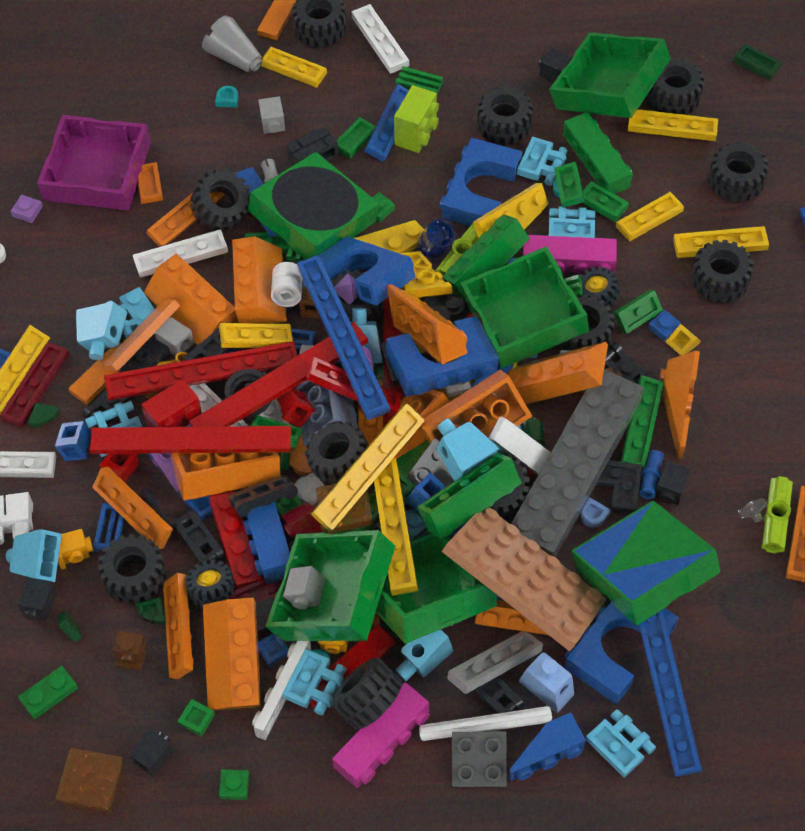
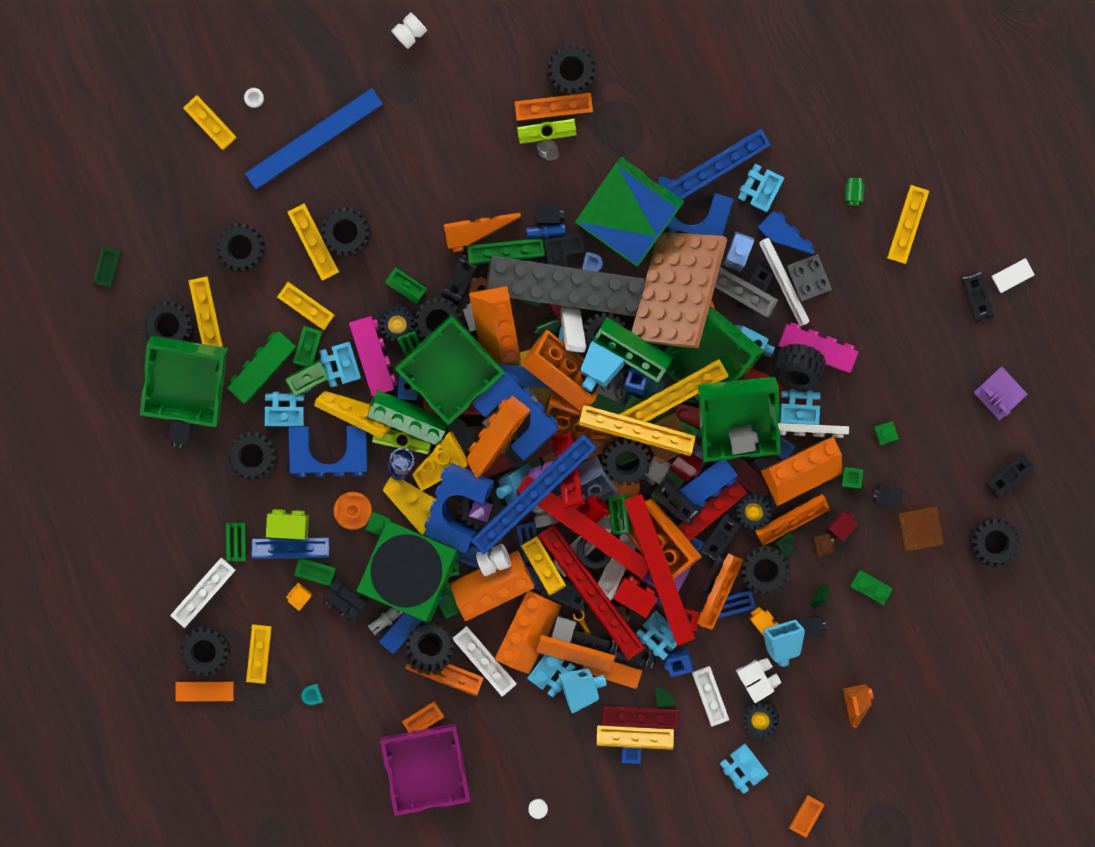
camera: 115 degrees left, 30 degrees up
medium lavender plate [11,195,43,223] -> none
light grey cone [202,15,262,72] -> none
light grey brick [258,96,285,134] -> none
blue plate [648,310,682,342] -> none
yellow slope [665,324,701,355] -> none
none -> light orange brick [286,582,313,611]
none -> orange tile [334,492,372,530]
none -> dark red brick [827,511,858,541]

